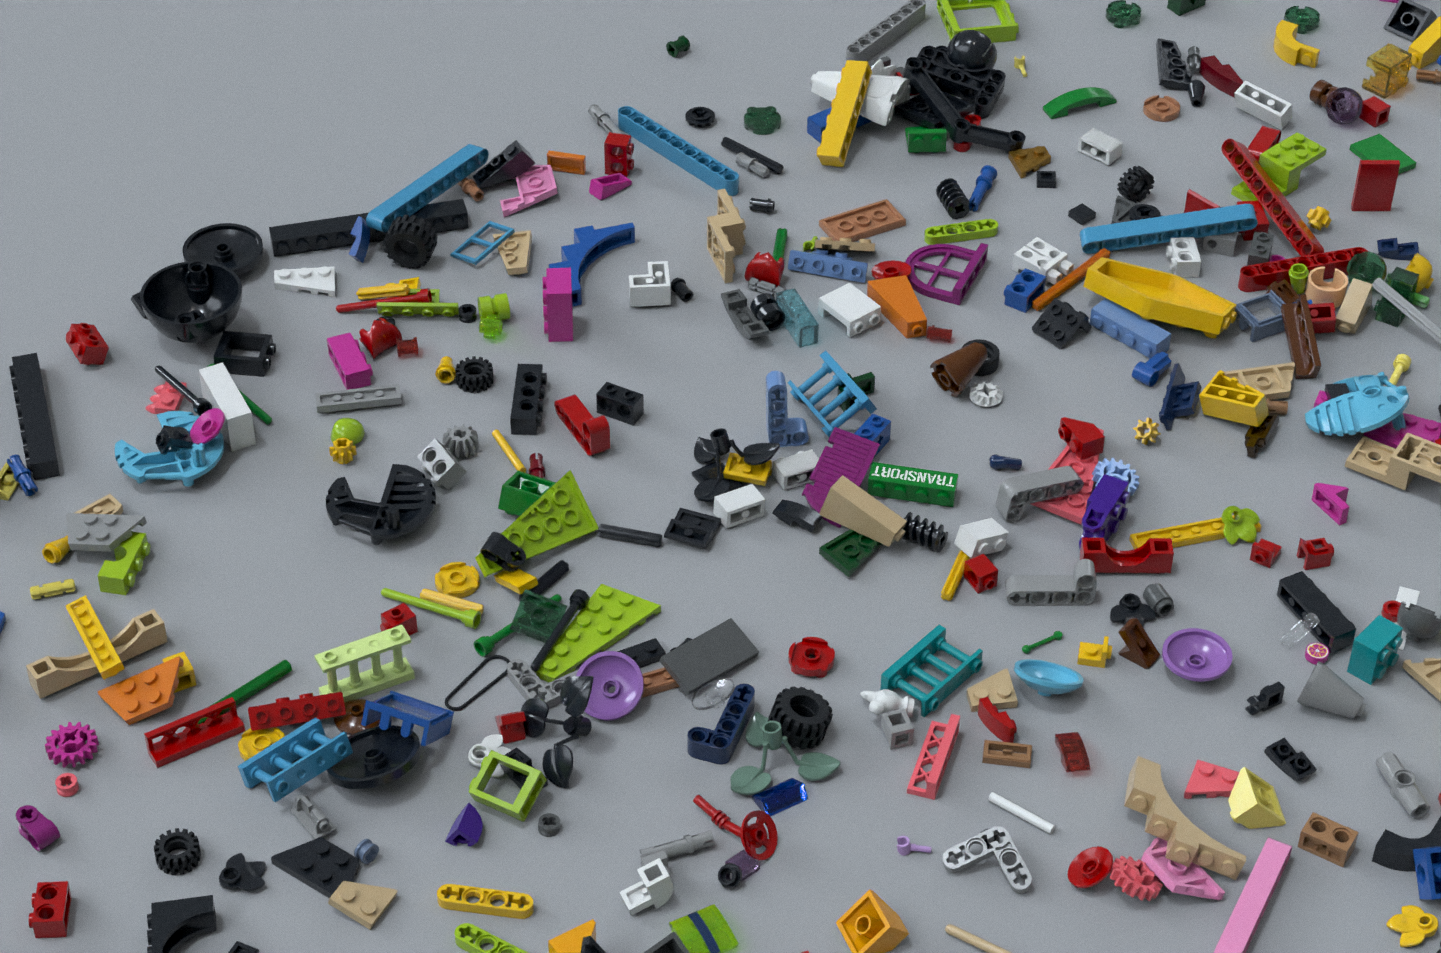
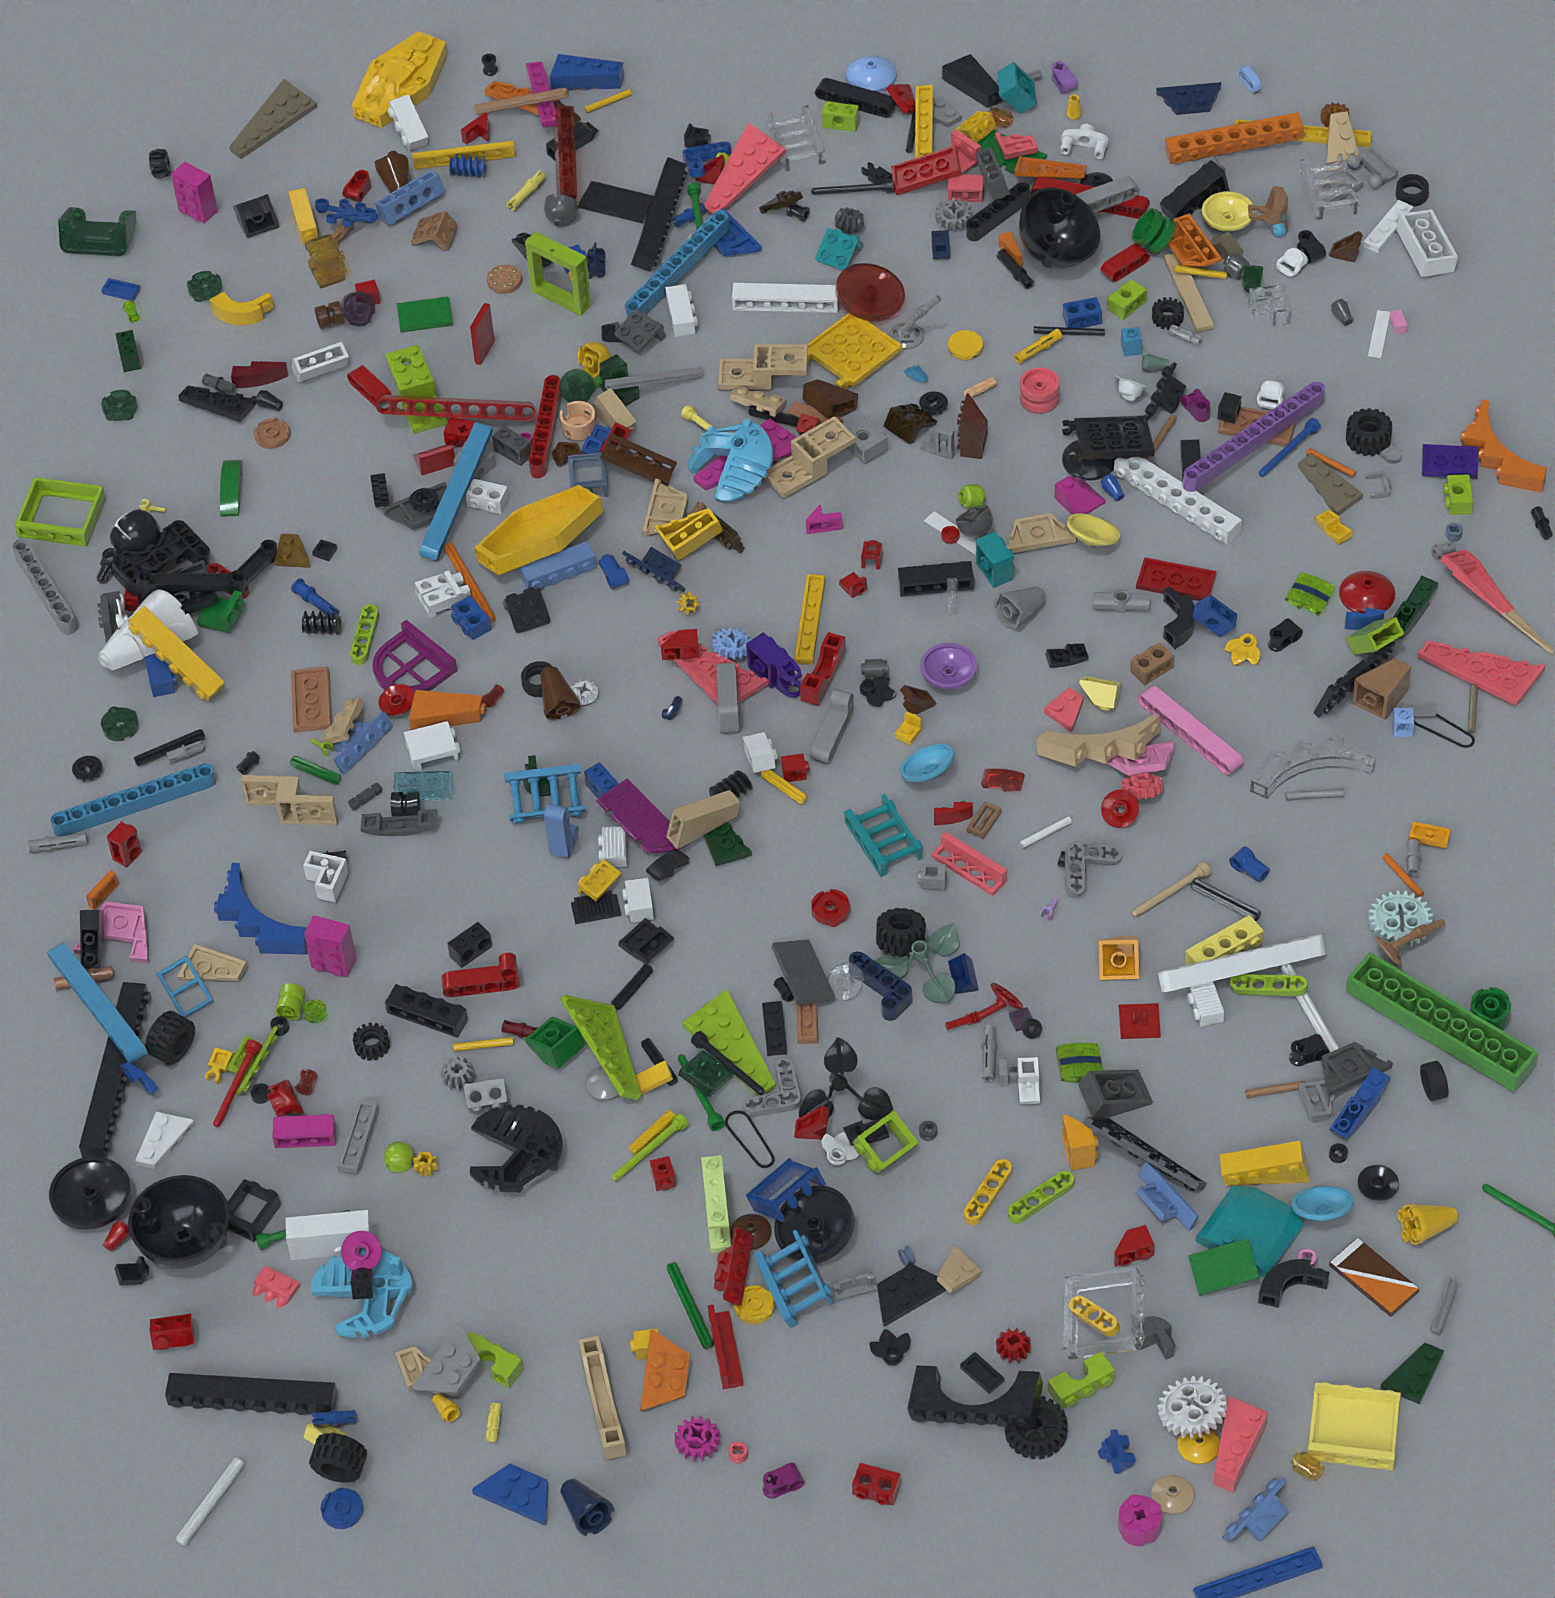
camera: 65 degrees left, 10 degrees up
yellow plate [65,595,125,680] -> none
black tyre [154,828,201,875] -> none
black piece [155,365,212,416] -> none
yellow axle [356,284,410,300] -> none
yellow cone [435,356,456,384] -> none
yellow tile [435,562,480,598] -> none
dark purple brick [445,803,483,847] -> none
black piece [480,532,526,572] -> none
medium lavender dish [576,651,644,721] -> none
dark pink slope [589,173,632,200] -> none
black plant [694,428,780,502] -> none
red hair [744,252,784,287] -> none
white animal [860,689,914,717] -> none
green brick [868,462,958,507] -> none
tan wing [966,668,1018,712] -> none
green hinge [1022,631,1063,654] -> none
black tile [1068,203,1096,225] -> none
white brick [1078,127,1123,166] -> none
lime plate [1221,506,1260,545] -> none
black plate [1245,682,1285,715] -> none
lime cone [1289,263,1309,294] -> none
dark pink tile [1305,642,1329,664] -> none
yellow gear [1306,206,1331,230] -> none
black tile [1324,383,1350,400] -> none
dark blue slope [1377,238,1419,260] -> none

